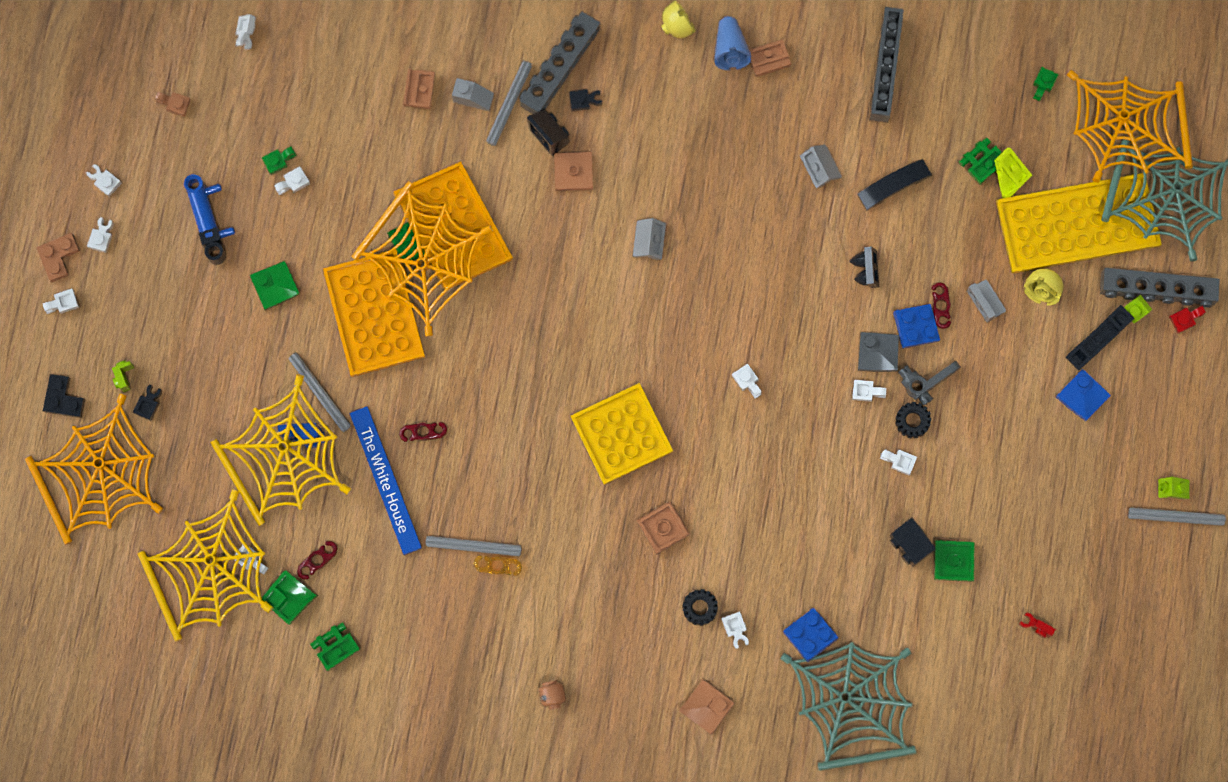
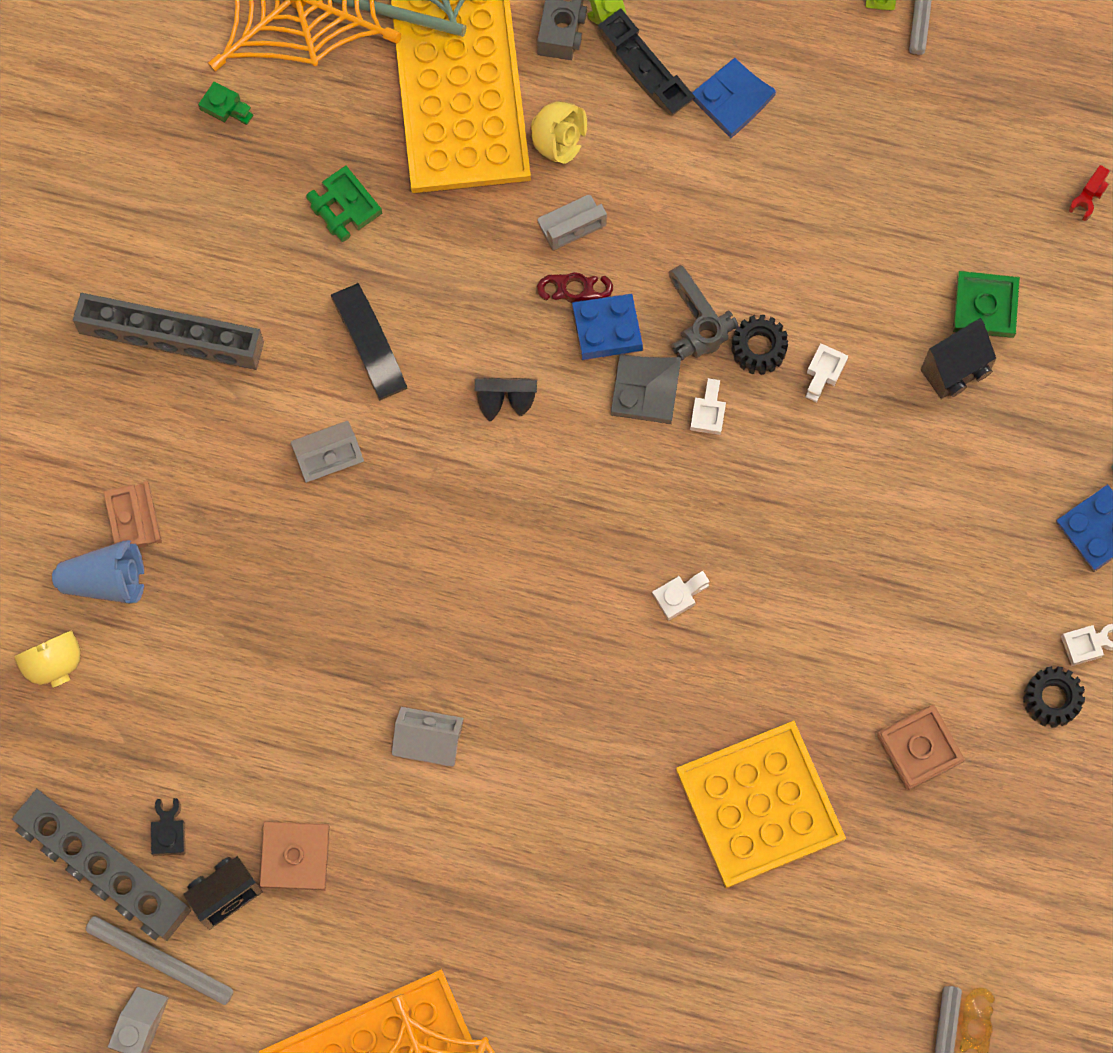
camera: 90 degrees left, 5 degrees down
neon yellow wing [994,147,1032,198] -> none

